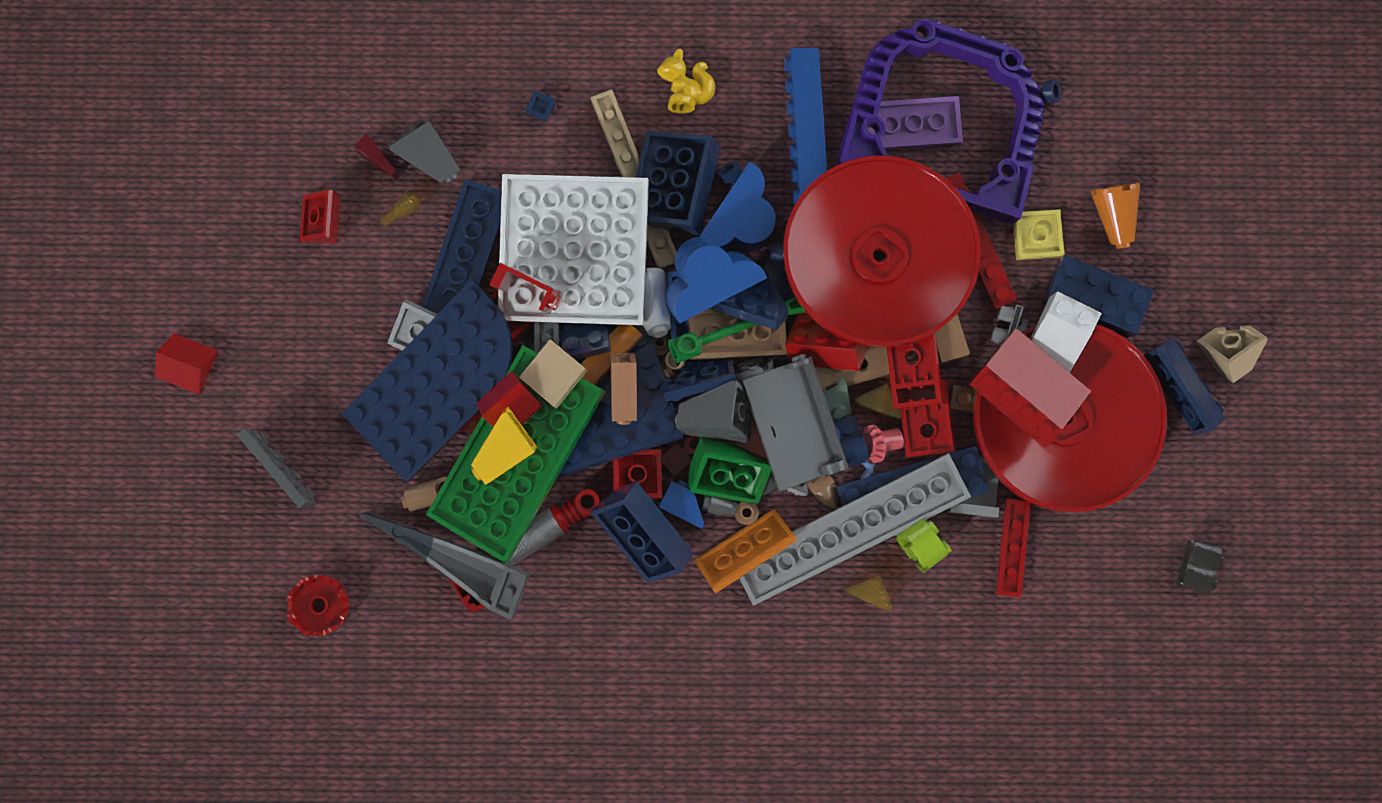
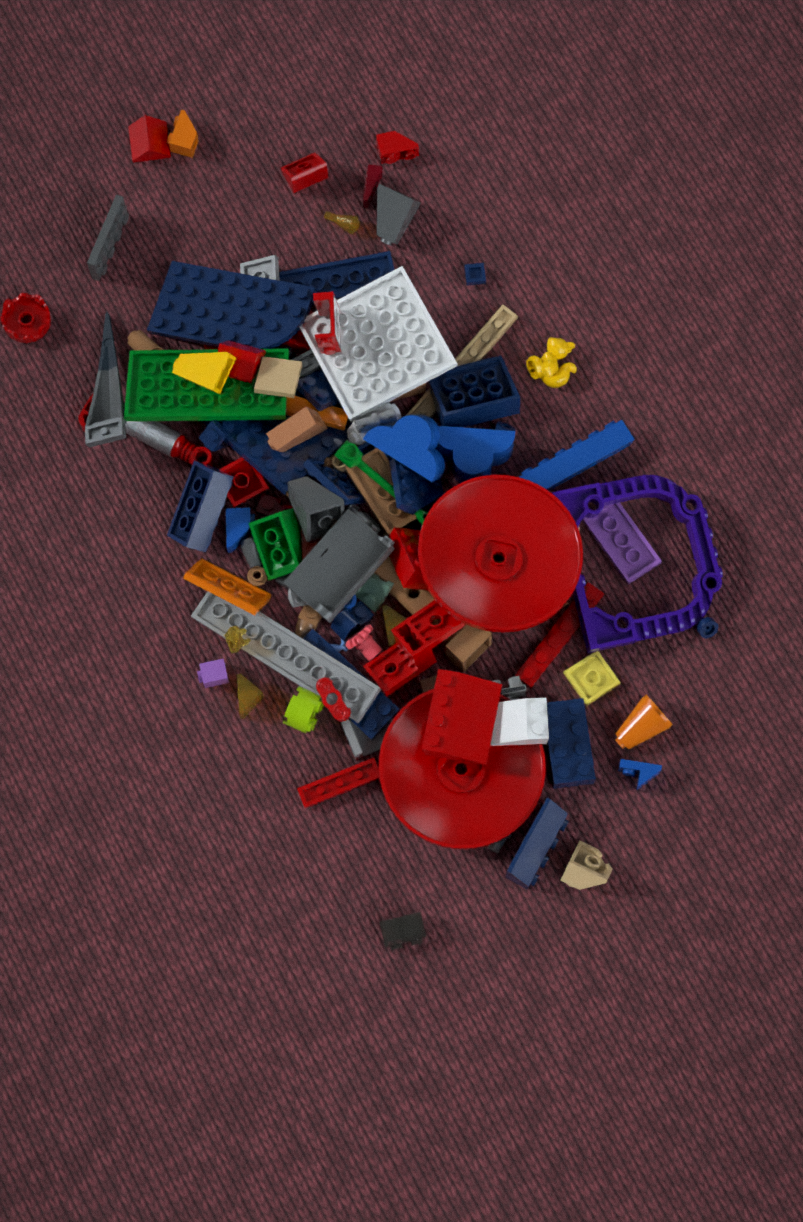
camera: 65 degrees right, 10 degrees down
none -> orange slope [167,110,199,158]
none -> medium lavender brick [197,659,229,688]
none -> dark blue bracket [199,420,230,452]
none -> clear yellow tile [224,625,251,654]
none -> red piece [316,677,351,722]
none -> light grey pin [354,408,397,433]
none -> red slope [376,131,419,164]
none -> blue slope [618,759,662,790]

